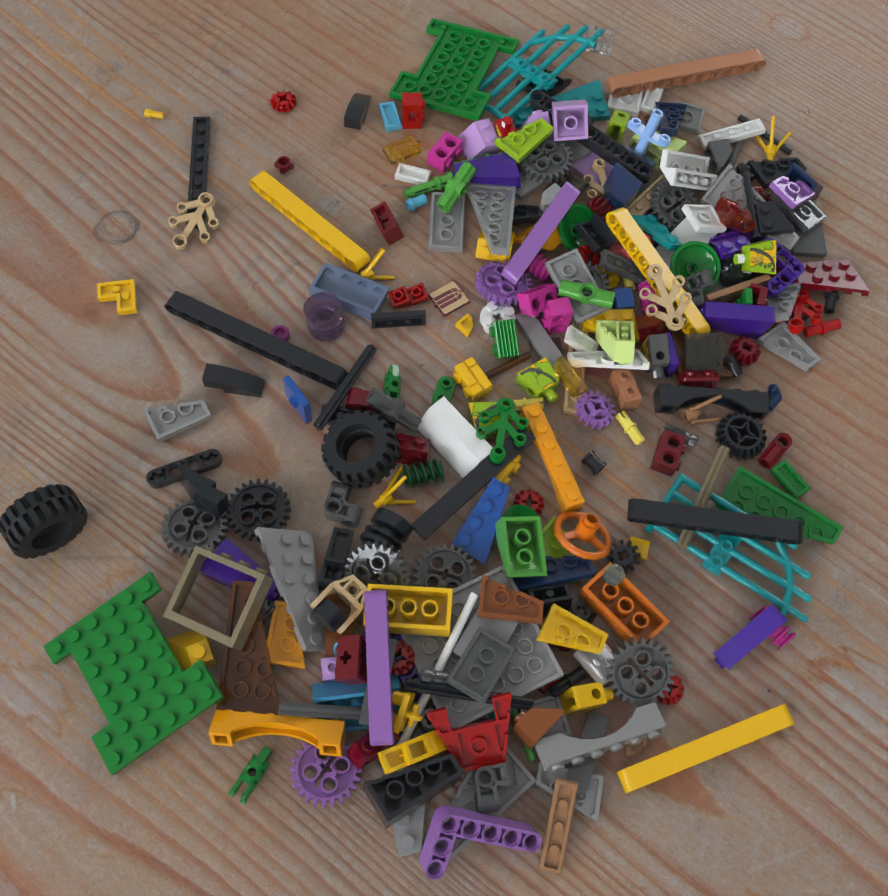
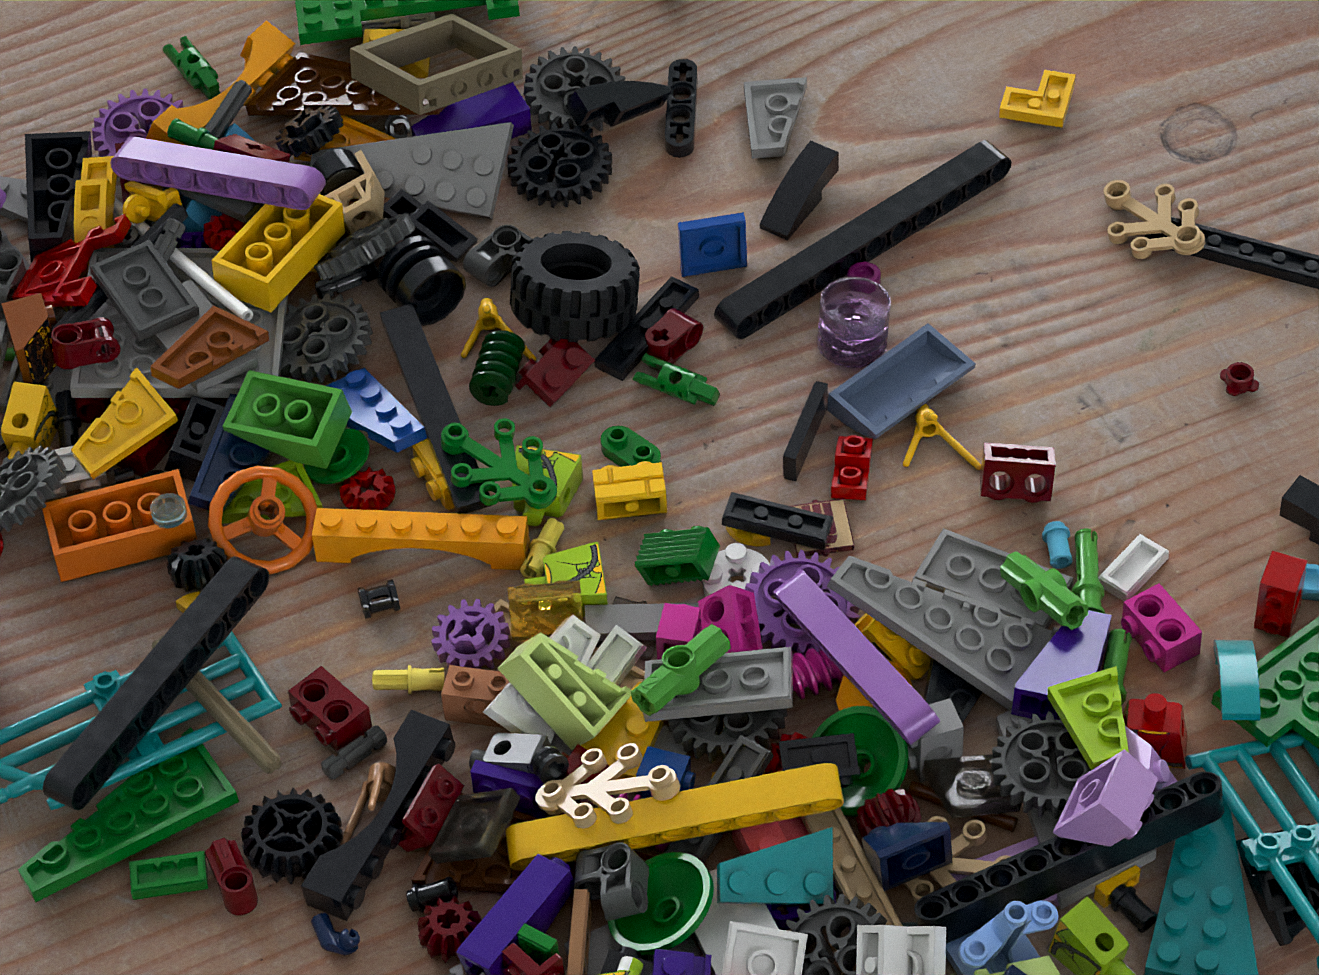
camera: 125 degrees right, 15 degrees down
yellow beam [249,171,371,272] -> none
black axle [313,344,377,430] -> none
dark grey piece [366,388,422,432] -> none
clear yellow bracket [382,135,421,165] -> none
white slope [417,396,493,478] -> none
lavender slope [457,118,500,160] -> none
reddish brown bar [485,352,531,379] -> none
none -> dark red piece [52,317,121,369]
none -> green pin [167,118,219,150]
none -> black gear [275,105,344,158]
none -> black bush [530,746,569,783]
none -> black tile [722,492,834,550]
none -> teal slope [1213,640,1261,720]

